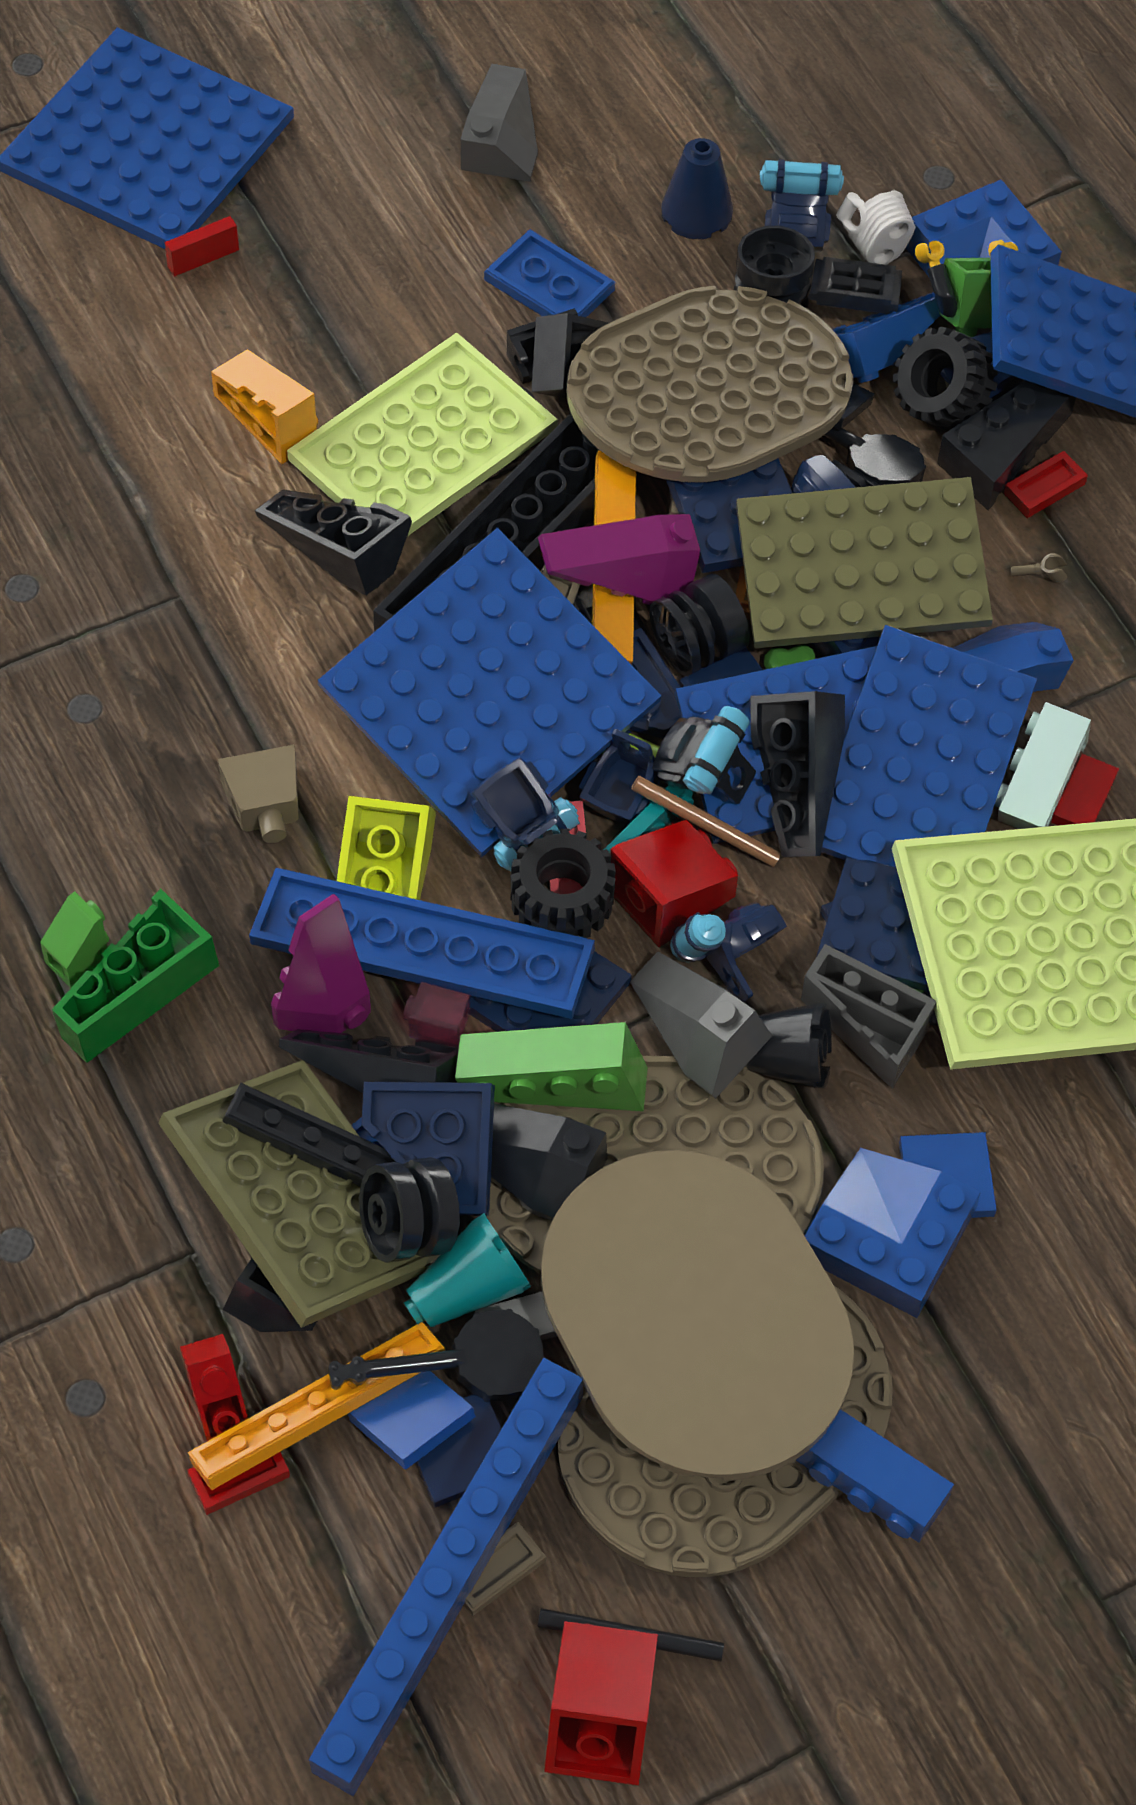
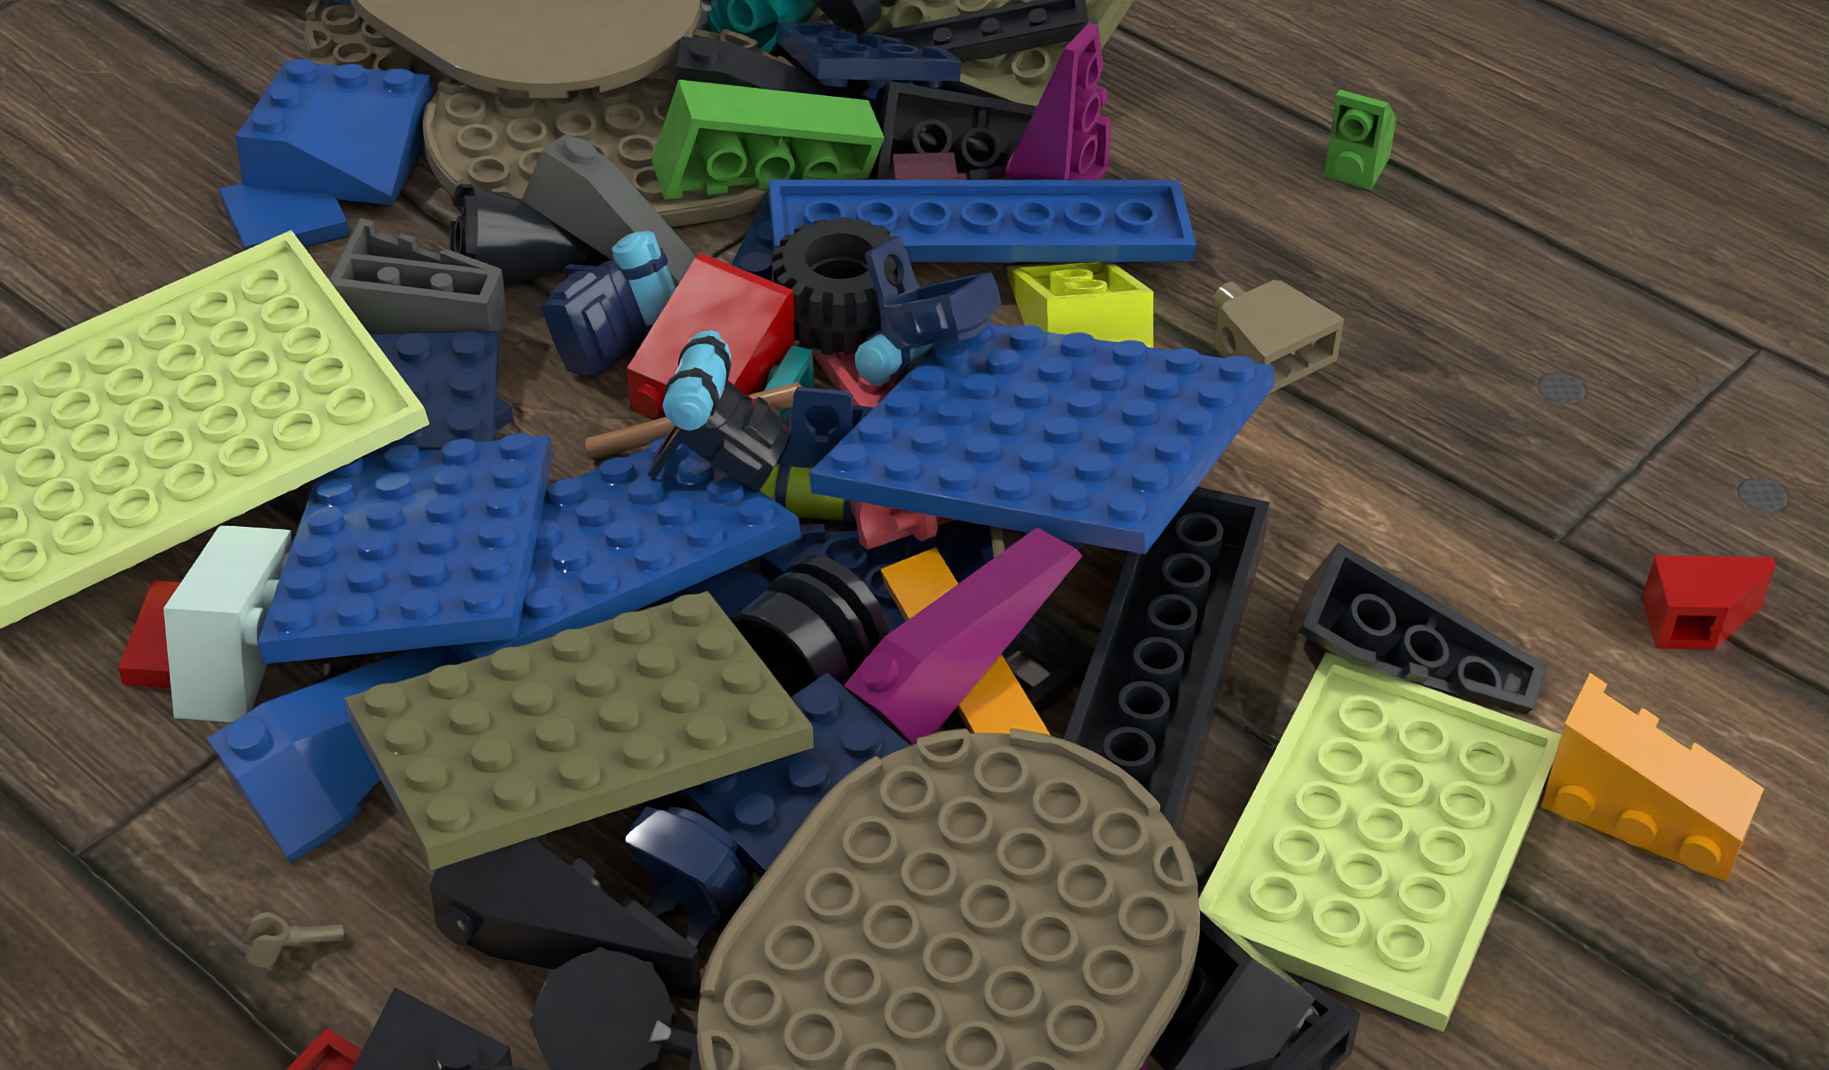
camera: 160 degrees right, 15 degrees down
green wedge [52,888,219,1063] -> none
black wedge [751,691,845,857] -> none
none -> red slope [1642,555,1776,649]

